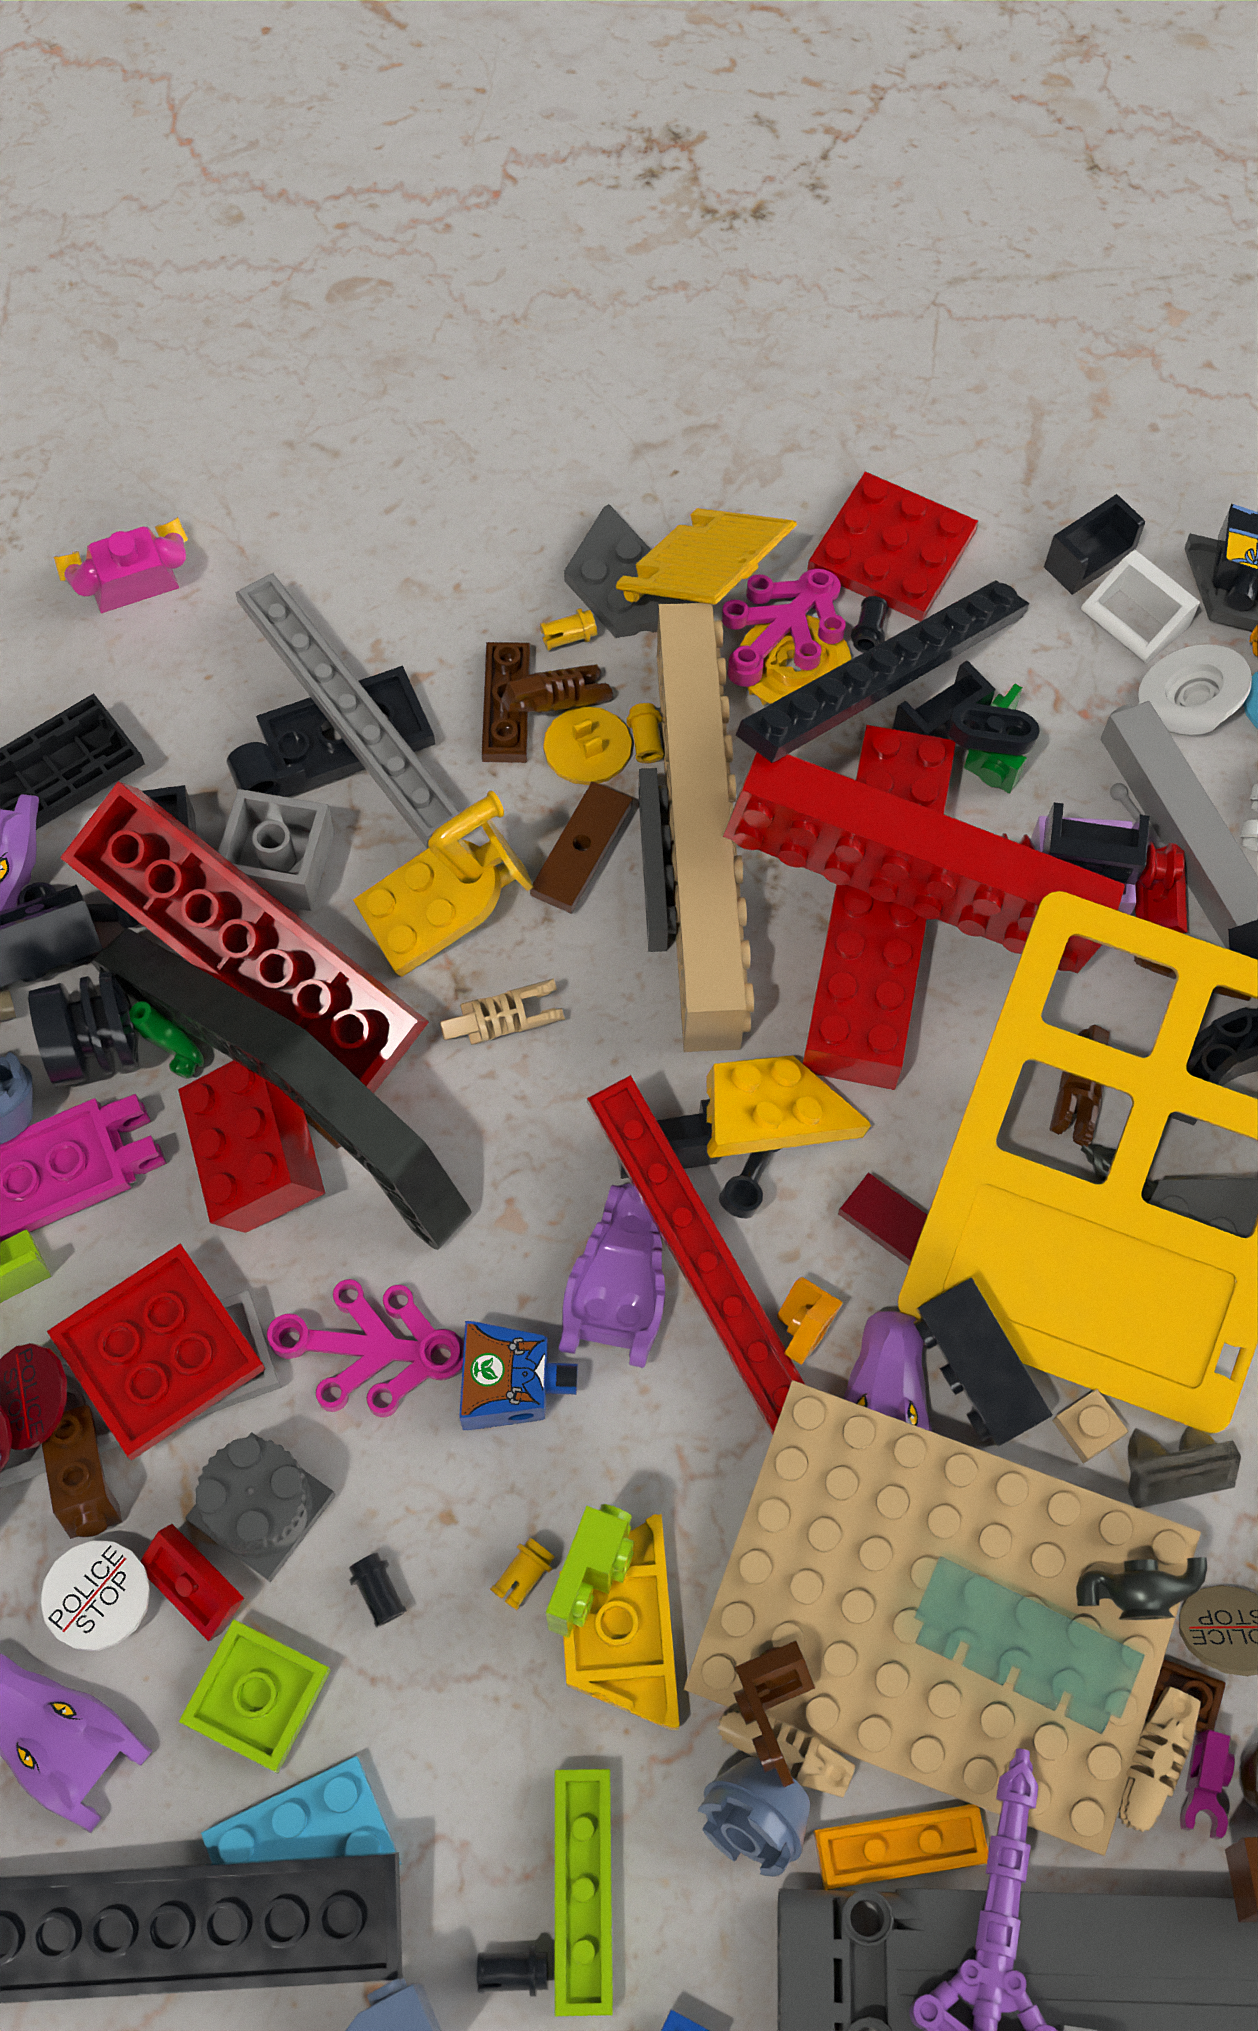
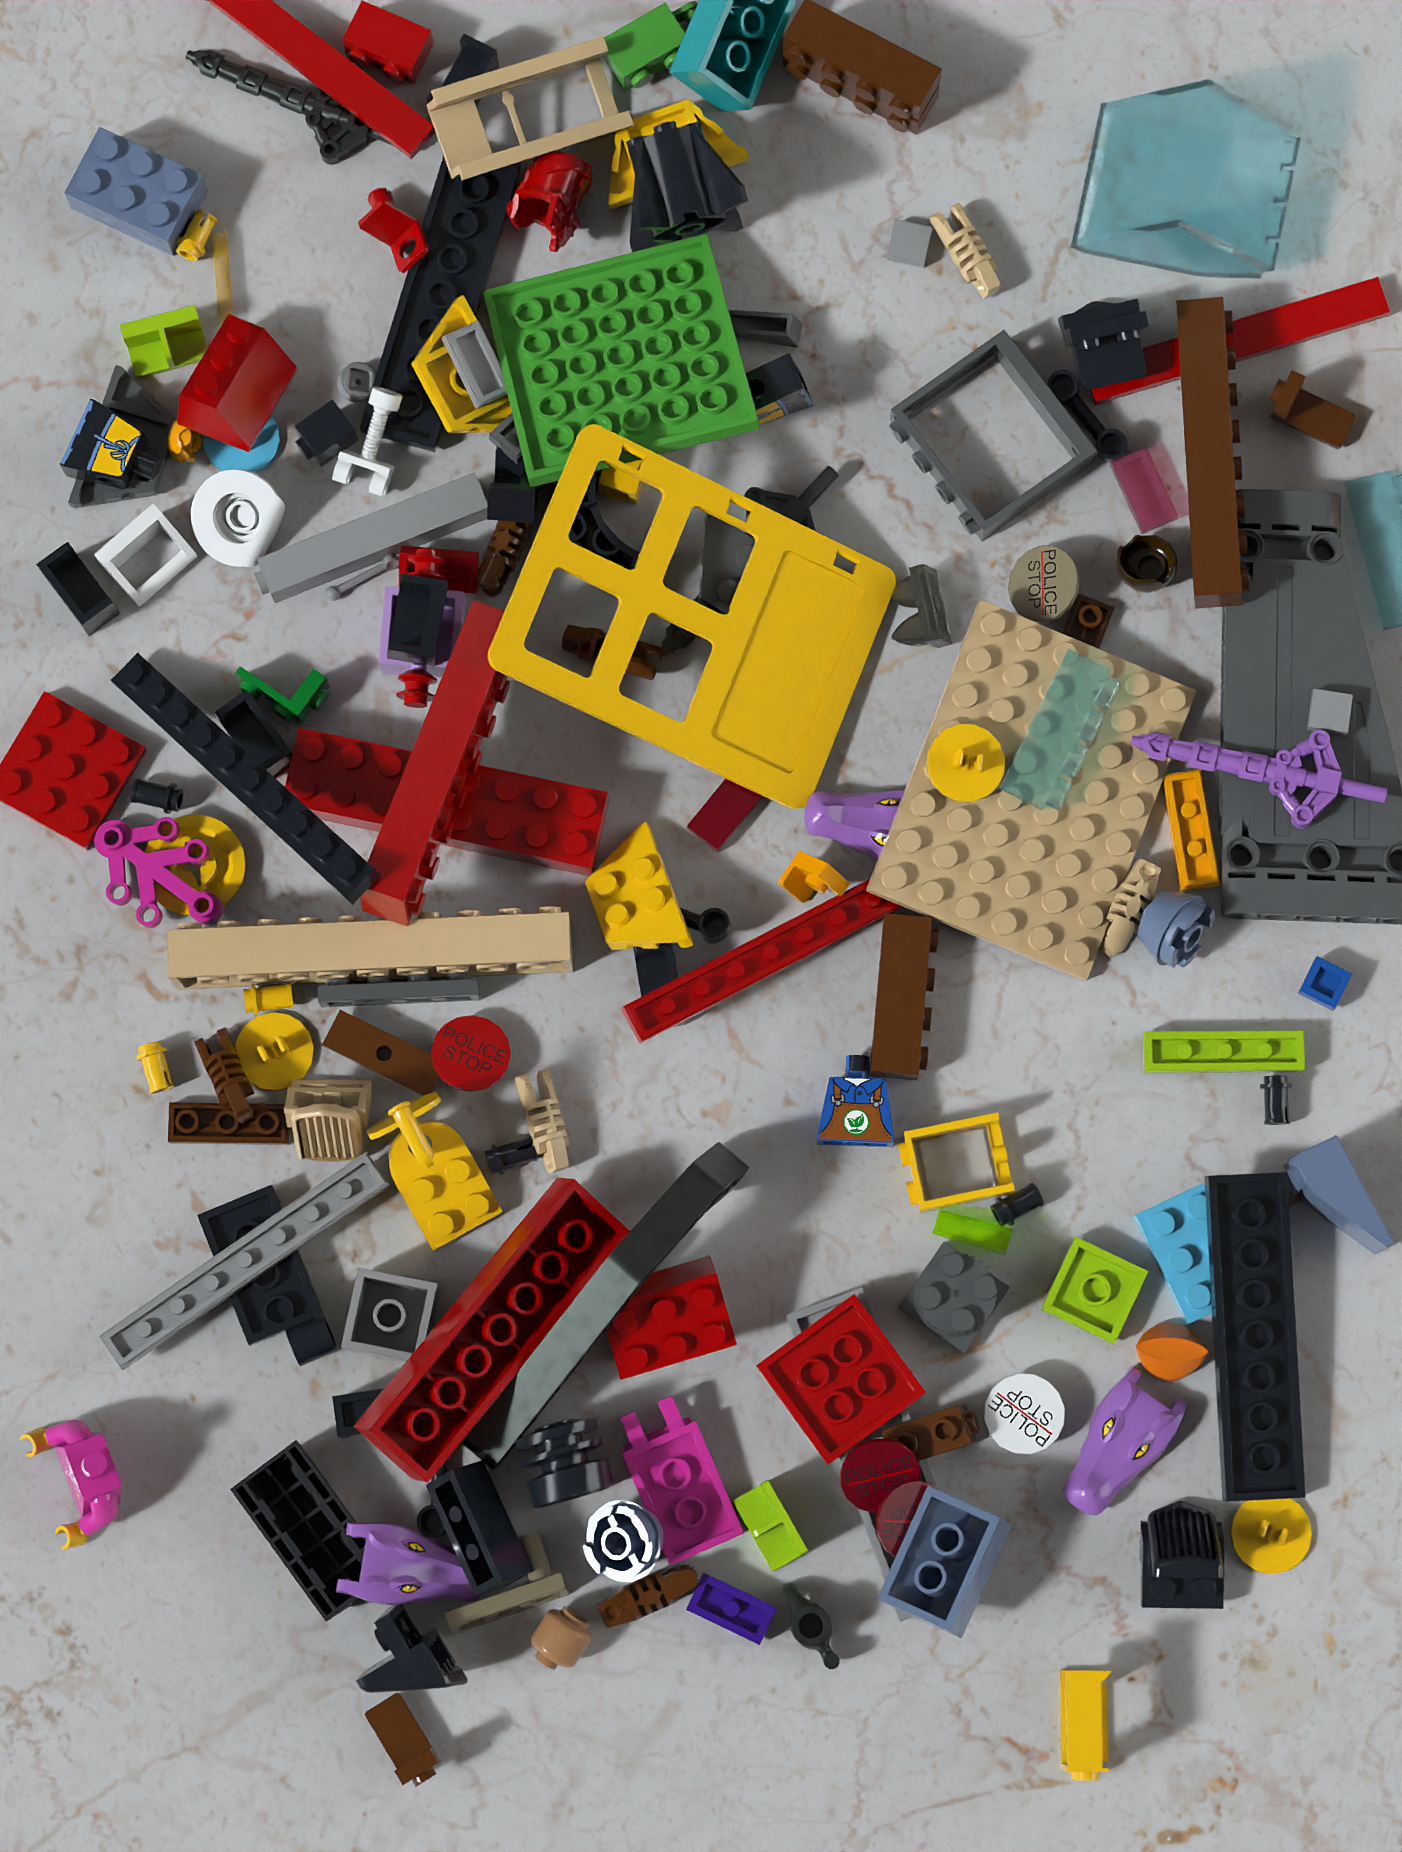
camera: 85 degrees left, 15 degrees up
green arm [129,1002,204,1079] -> none
red plate [140,1524,244,1642] -> none
dark pink plant [267,1279,464,1418] -> none
yellow pin [490,1538,555,1611] -> none
lime plate [545,1504,634,1638] -> none
medium lavender animal [559,1183,665,1368] -> none
yellow wing [559,1514,680,1730] -> none
dark grey wing [564,504,700,638] -> none
yellow window [616,508,797,605] -> none
reddish brown bracket [733,1641,815,1787] -> none
black brick [913,1277,1053,1447] -> none
black plate [946,703,1040,755] -> none
tan plate [1053,1389,1129,1464] -> none
pearl dark grey piece [1076,1557,1208,1620] -> none
tan hinge [1118,1687,1201,1832] -> none
magenta plate [1180,1730,1235,1840] -> none
none -> tan piece [284,1080,373,1162]
none -> red piece [431,1015,511,1092]
none -> black pin [484,1136,538,1175]
none -> reddish brown brick [869,913,939,1080]
none -> window [898,1112,1015,1214]
none -> yellow piece [927,724,1005,802]
none -> clear neon green piece [932,1209,1013,1256]
none -> orange piece [1136,1322,1209,1382]

